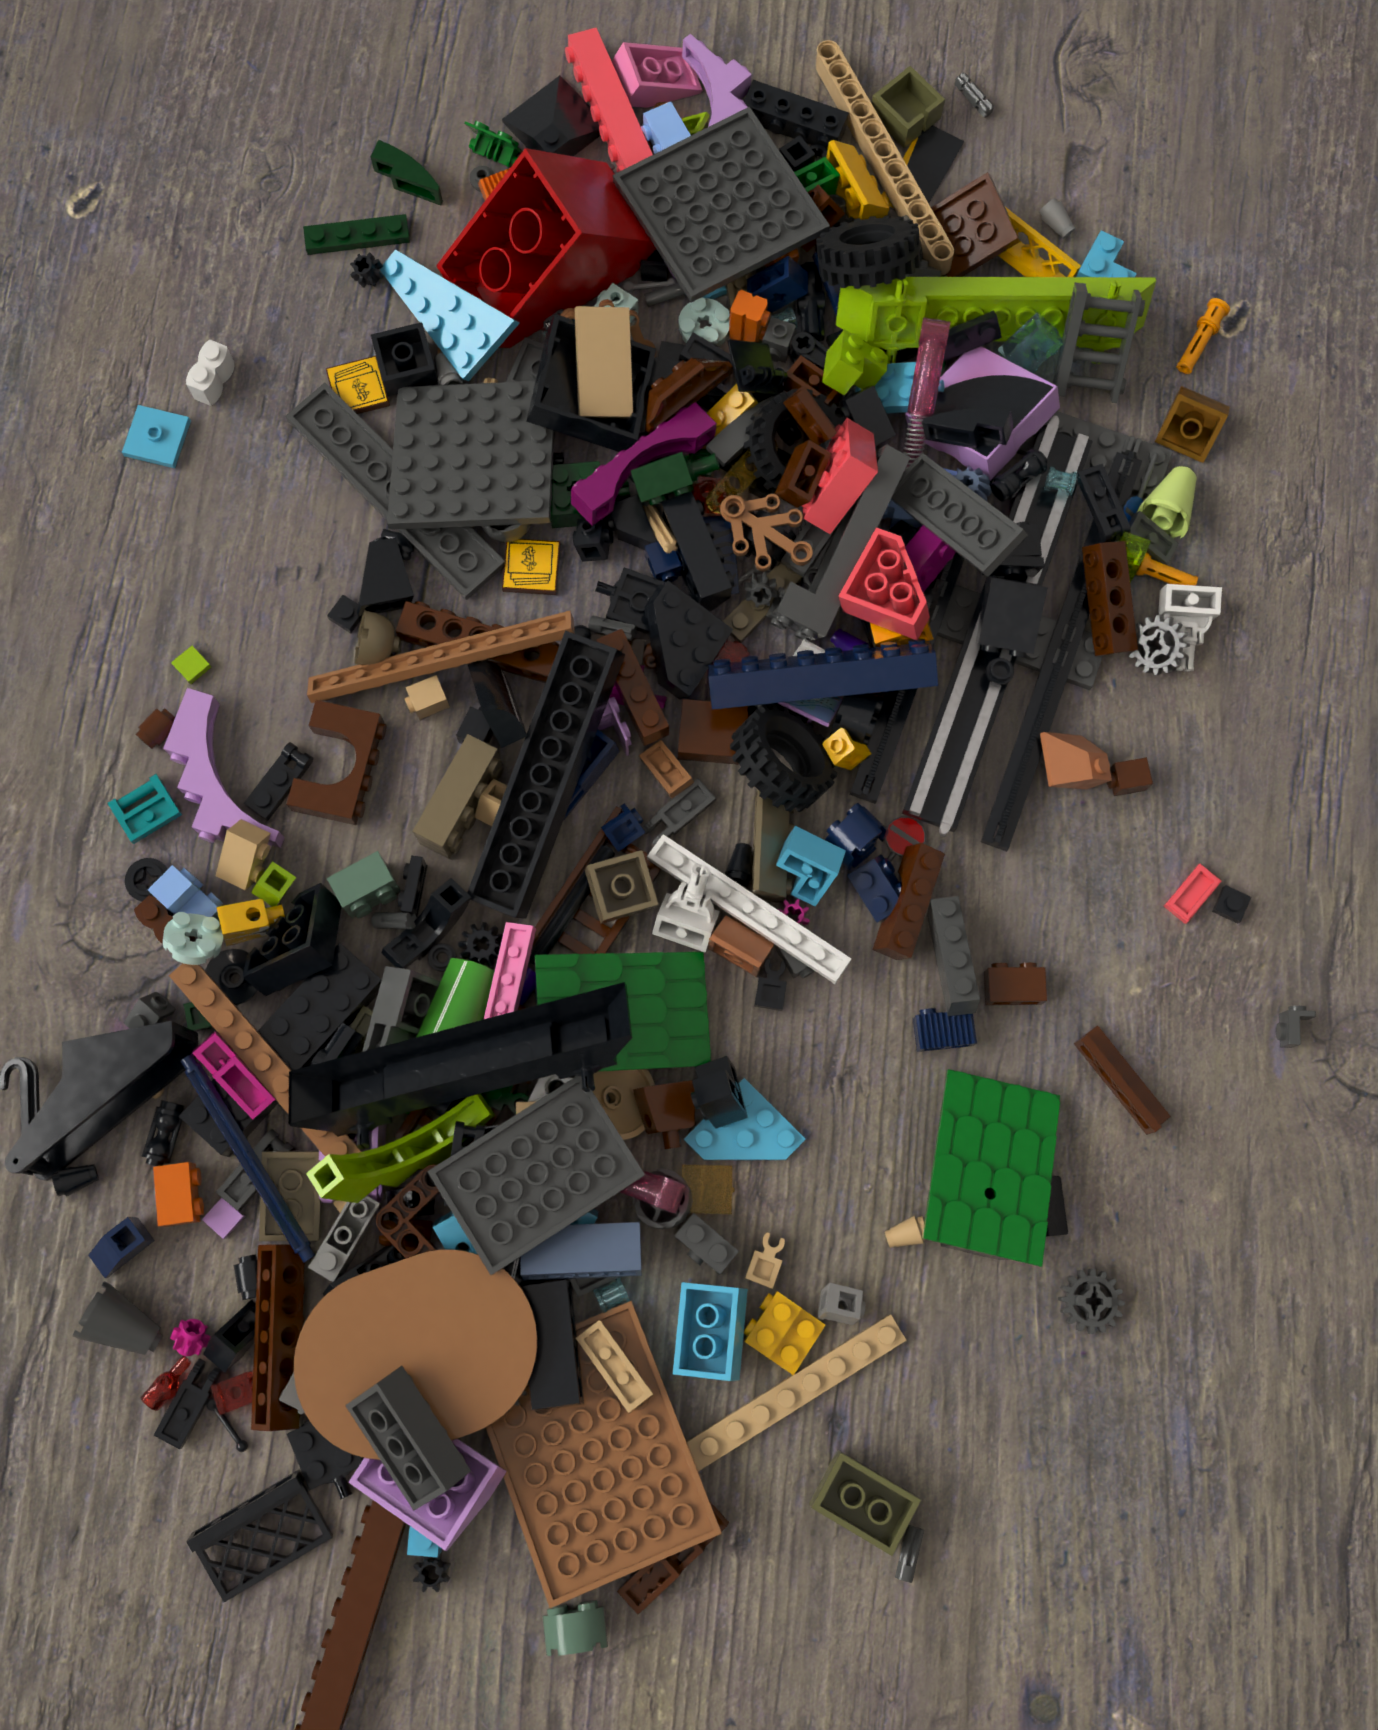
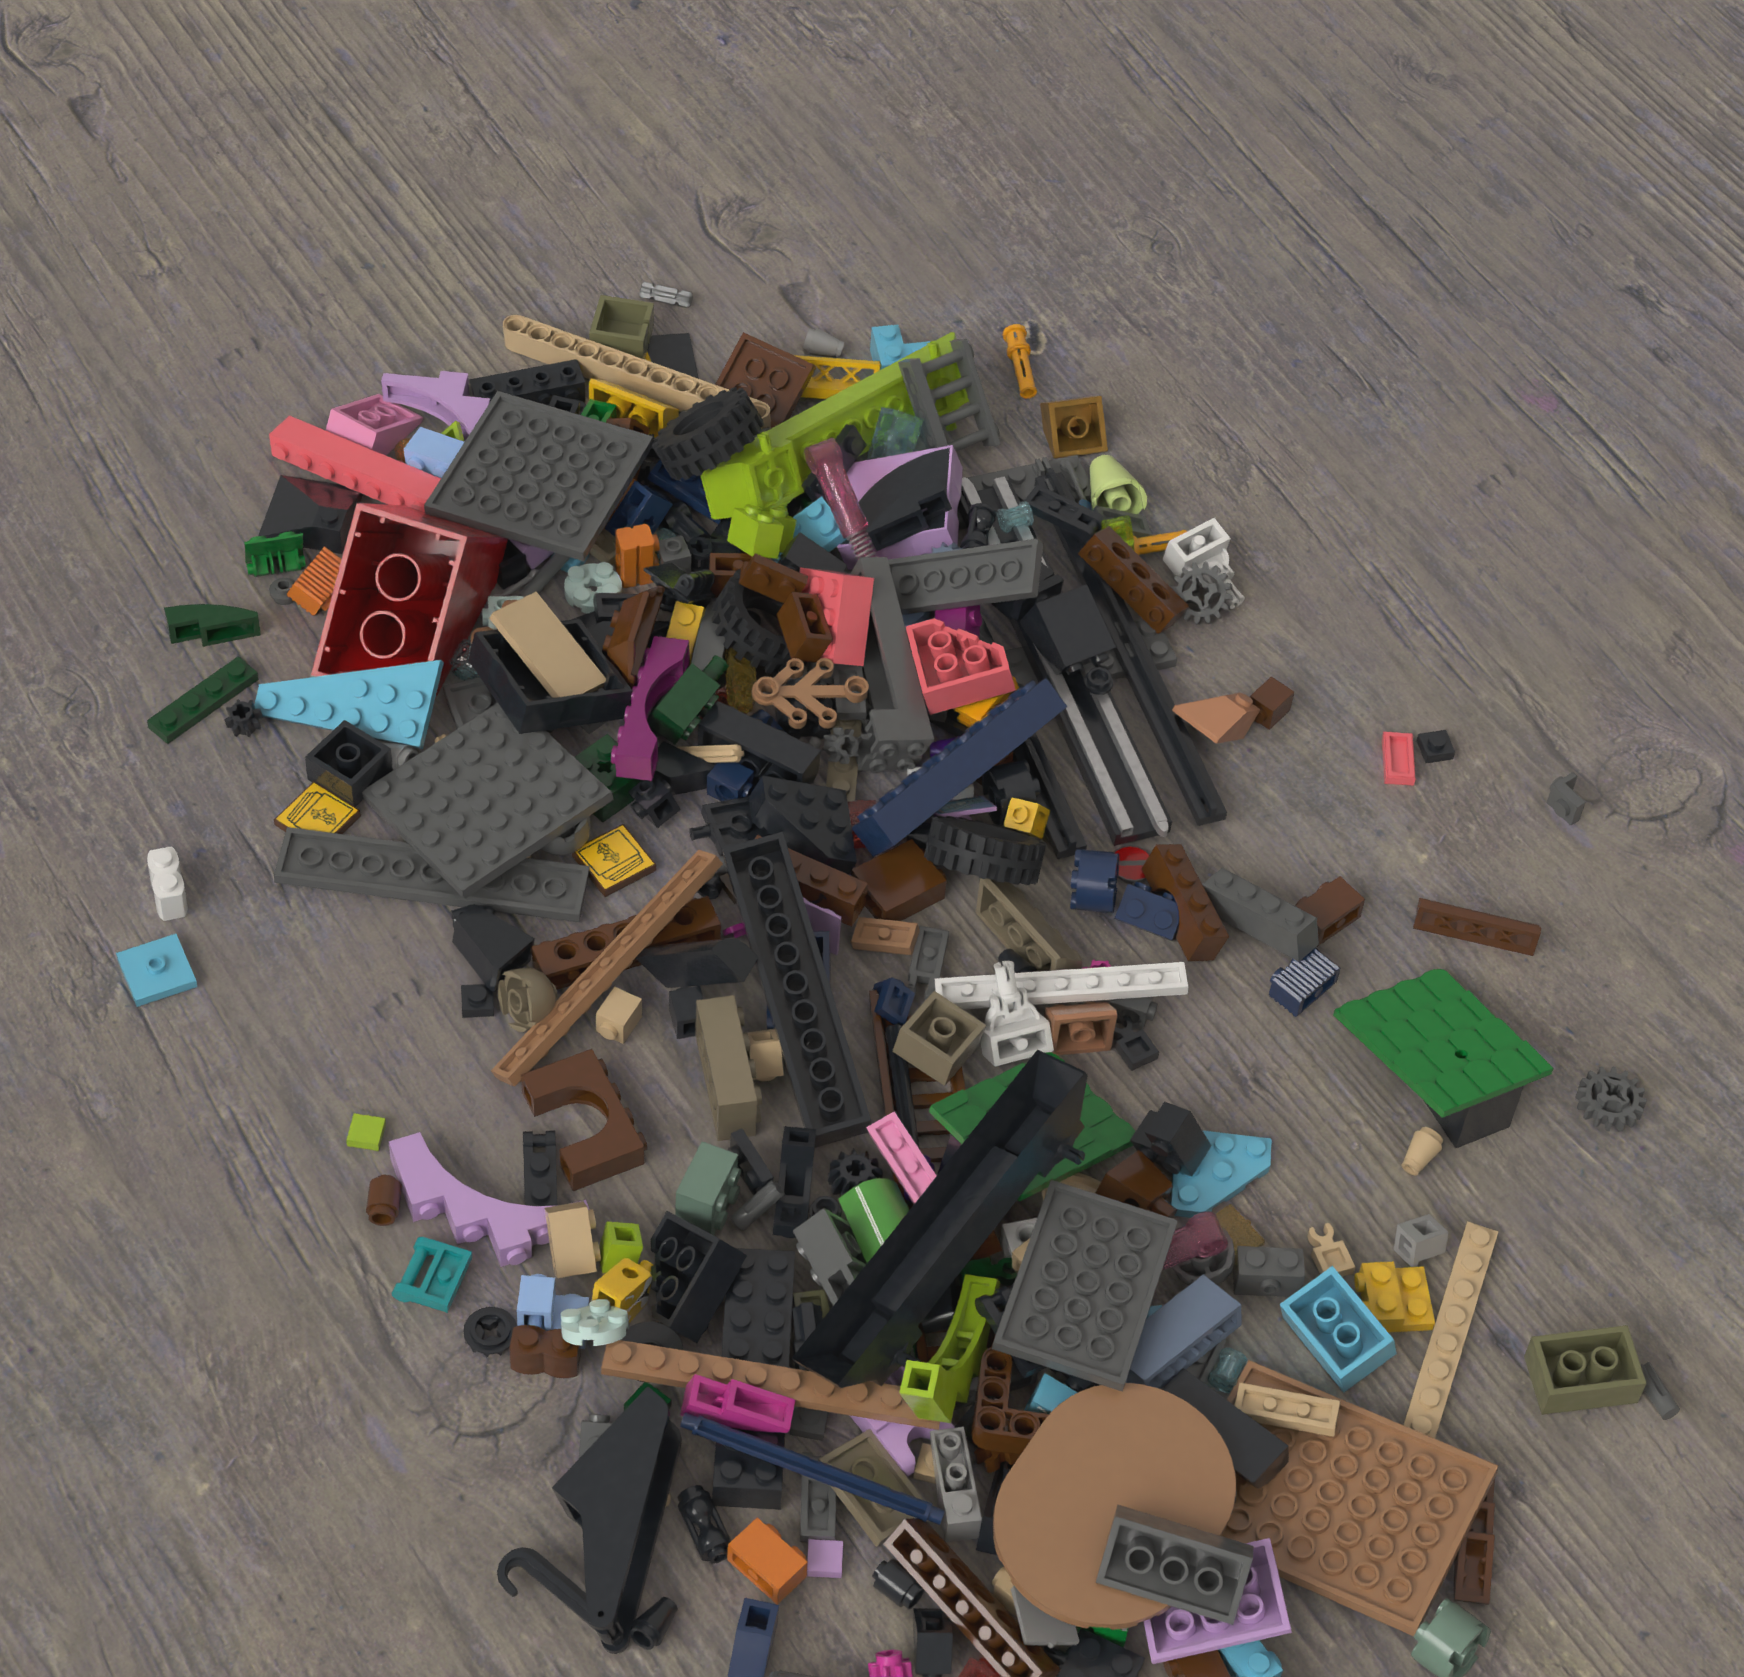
camera: 40 degrees left, 25 degrees down
medium azure brick [776,826,846,906] -> none

